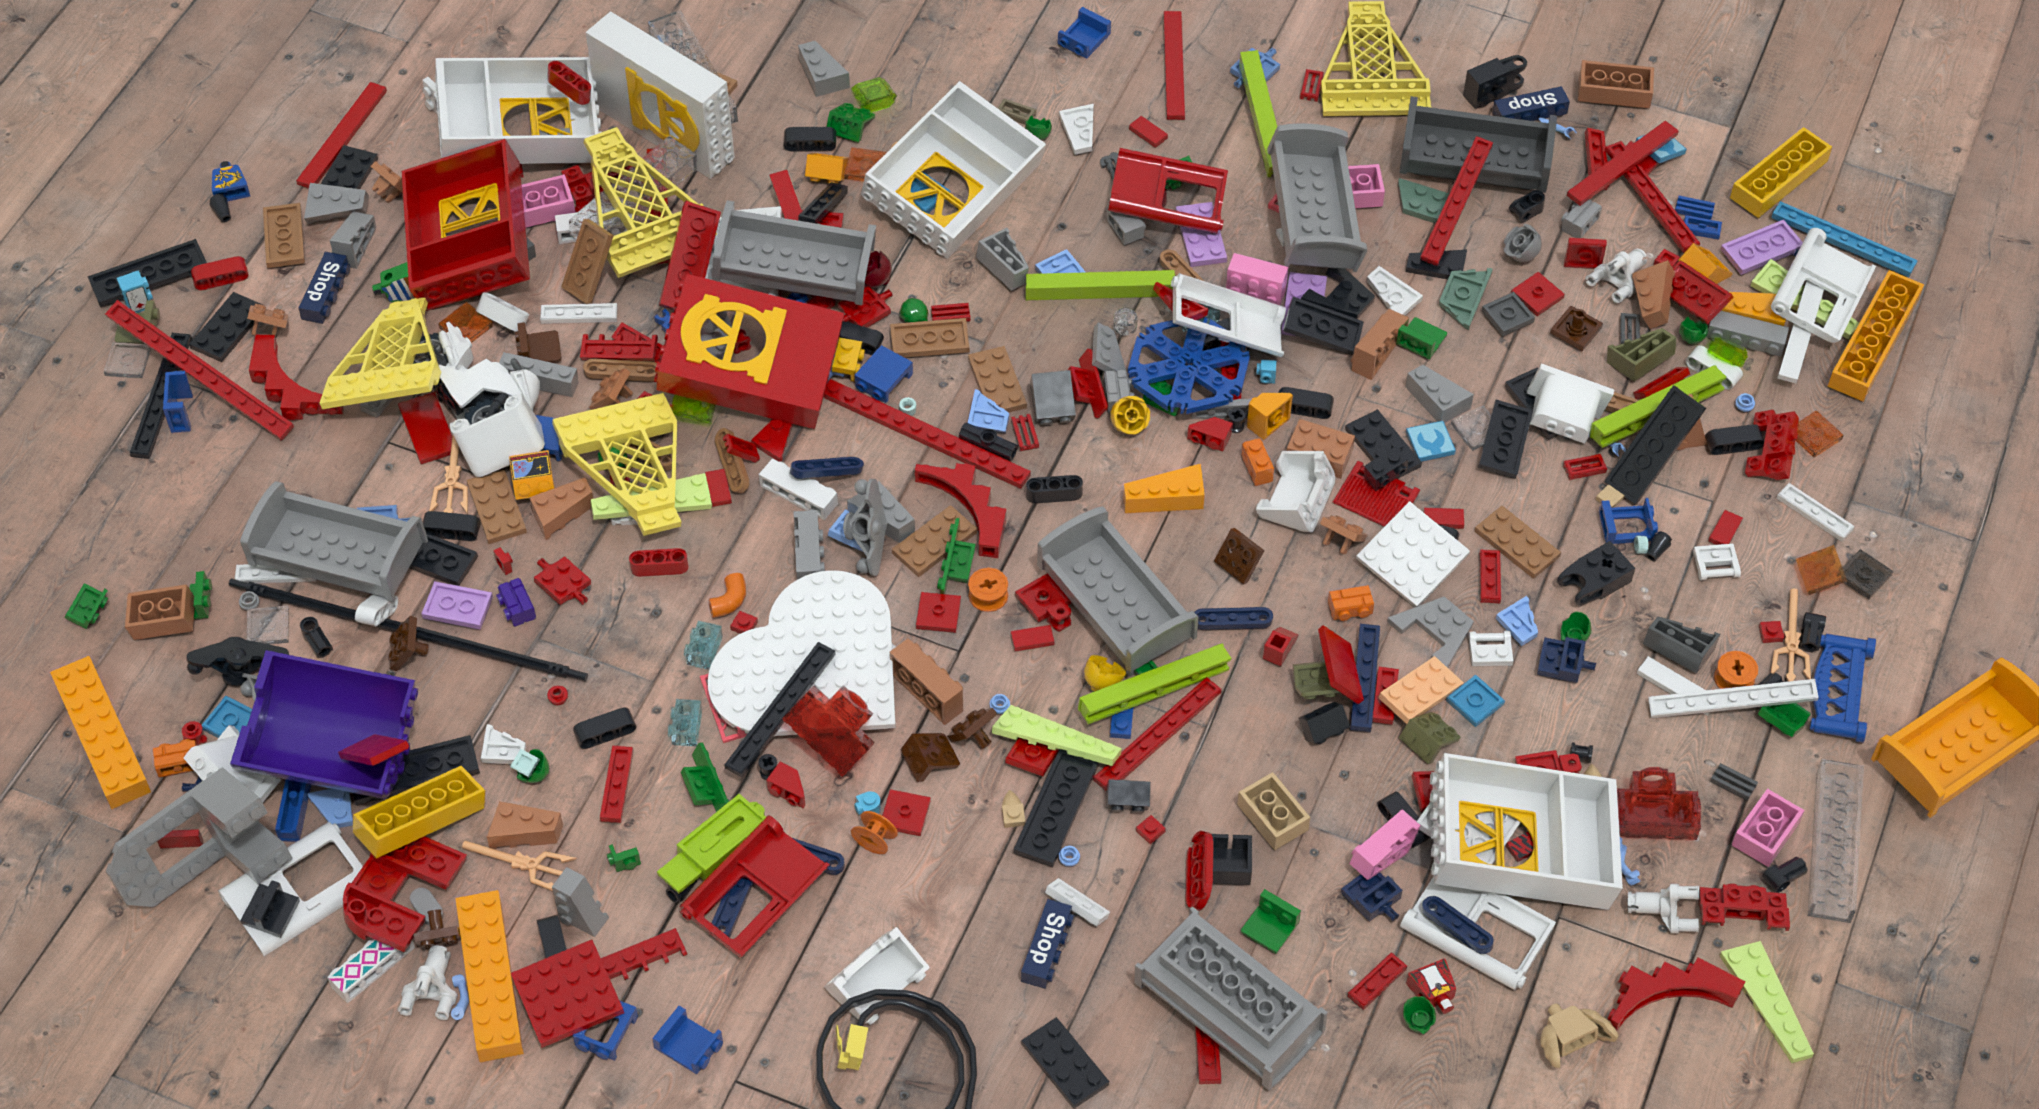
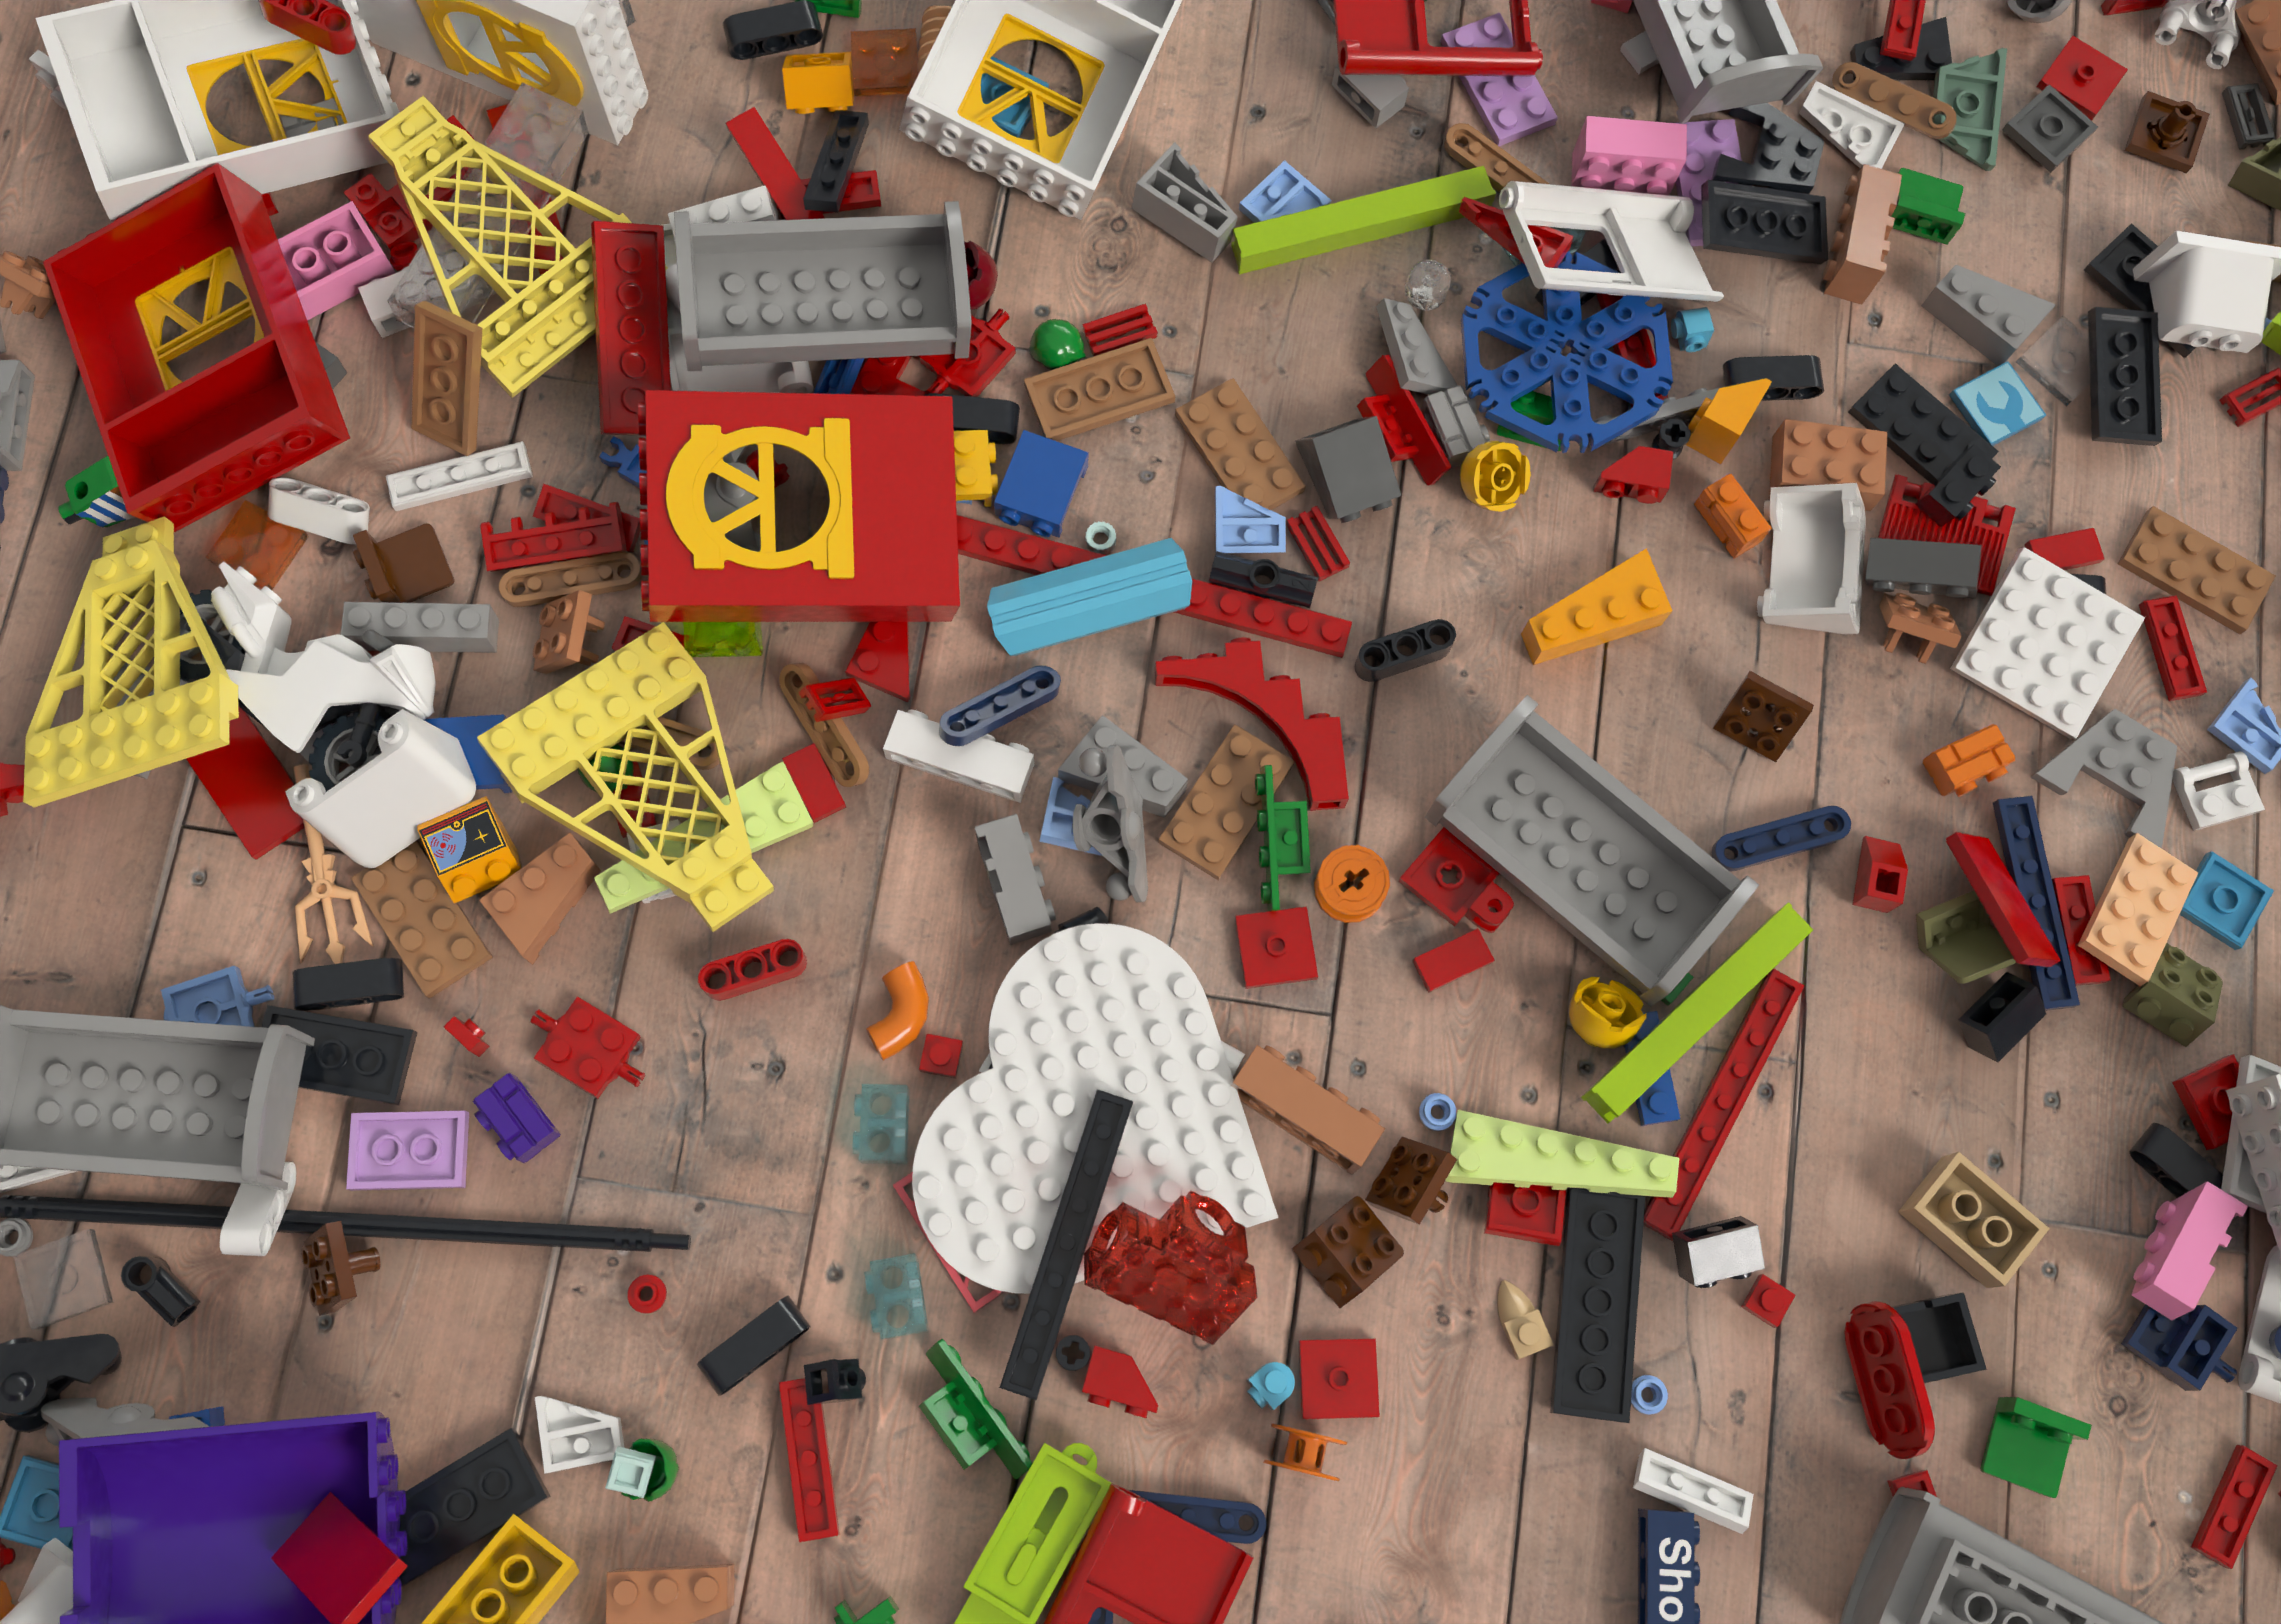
camera: 20 degrees left, 20 degrees up
none -> black brick [804,1359,866,1405]
none -> medium azure piece [987,538,1192,656]
none -> medium nougat plate [1832,62,1956,139]
none -> dark grey wedge [1865,538,1981,599]

